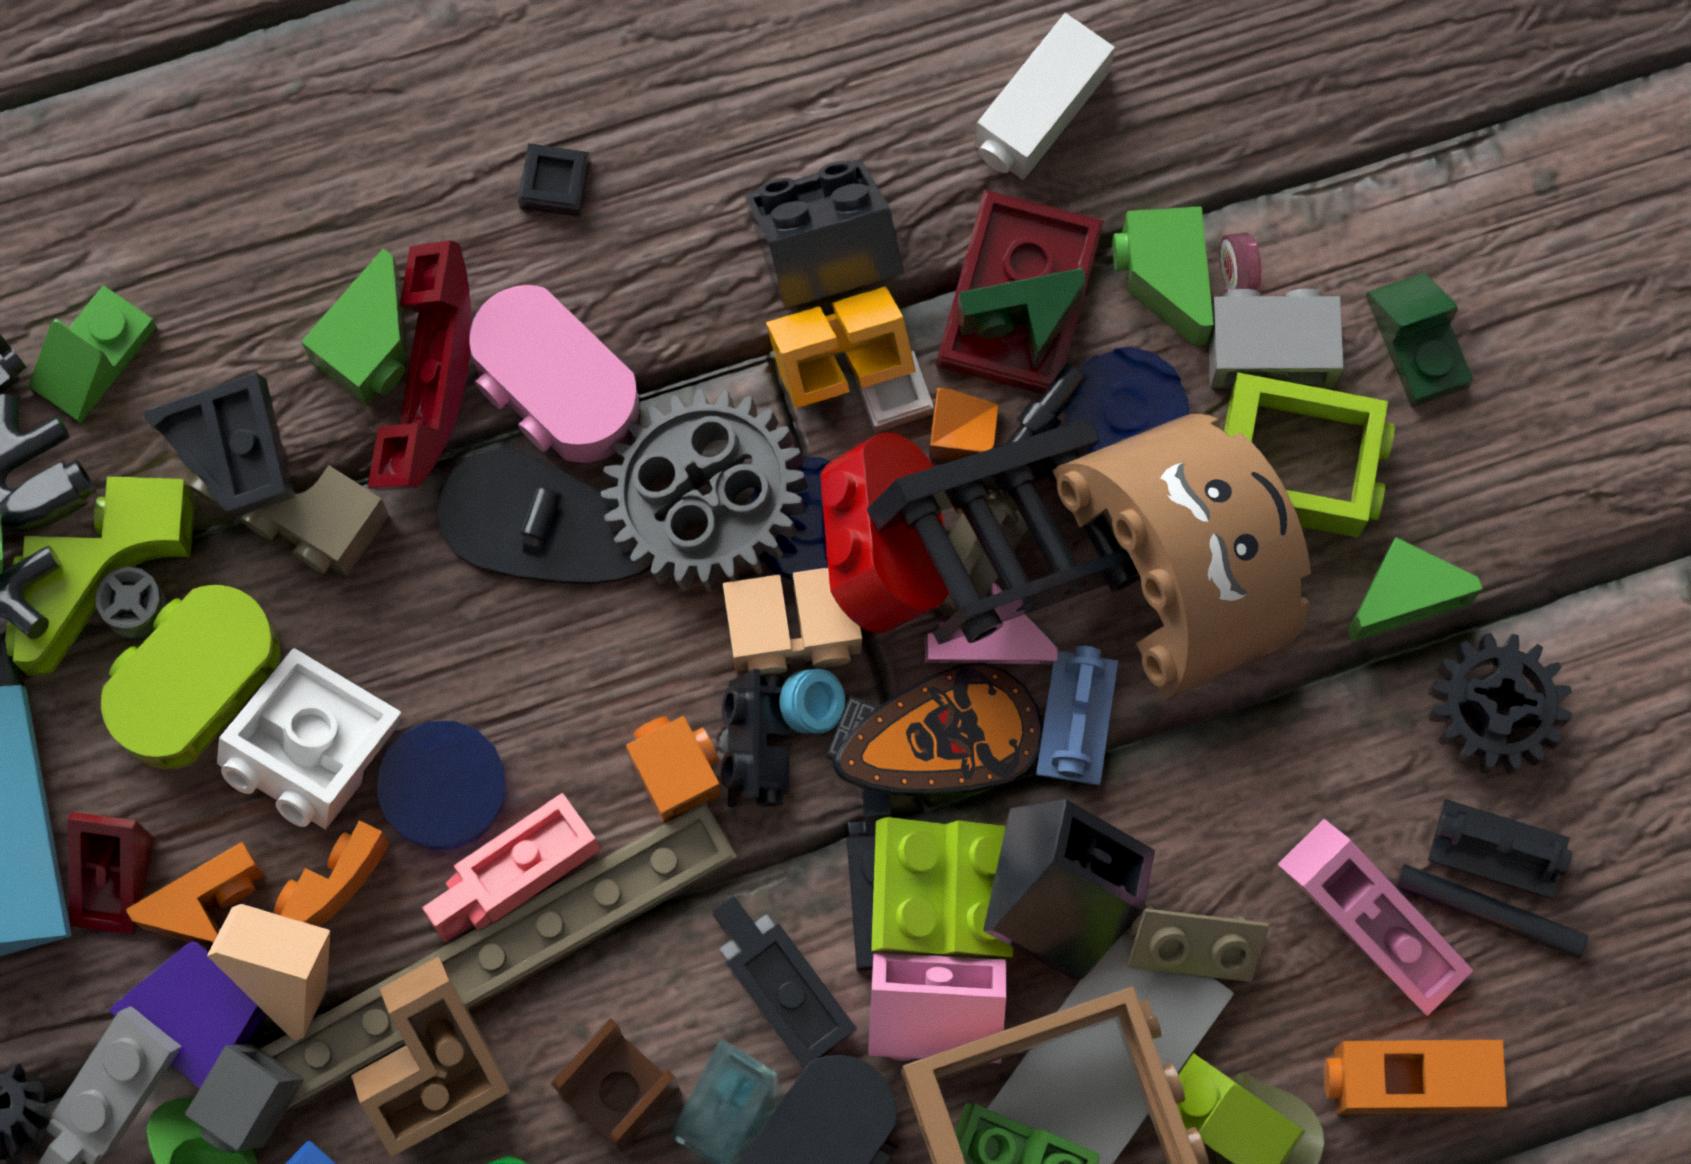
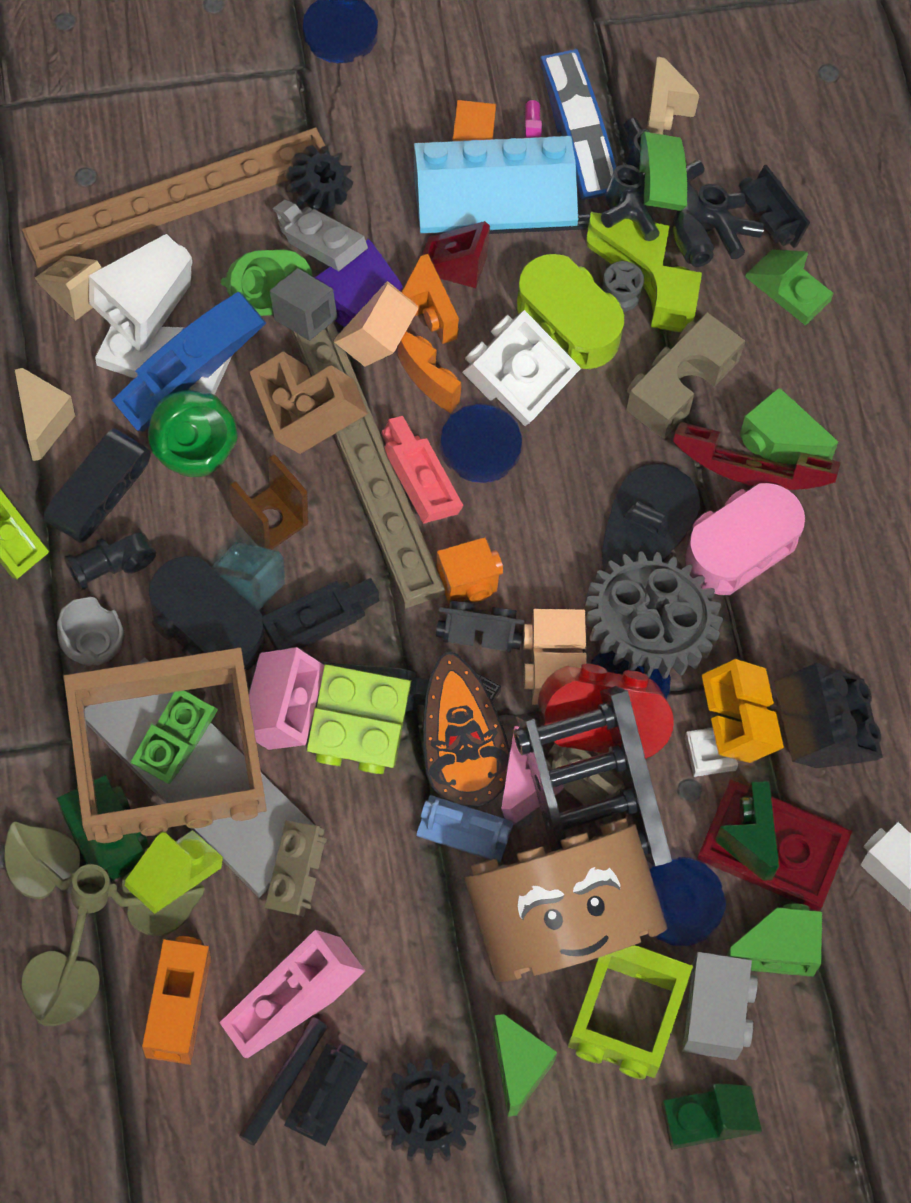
camera: 95 degrees right, 10 degrees down
black wing [144,372,295,517] -> none
black tile [518,143,590,217] -> none
medium azure tile [780,669,846,734] -> none
orange slope [929,387,998,462] -> none
black slope [983,799,1155,979] -> none
black bar [1006,363,1087,444] -> none
clear pink tile [1219,232,1262,292] -> none

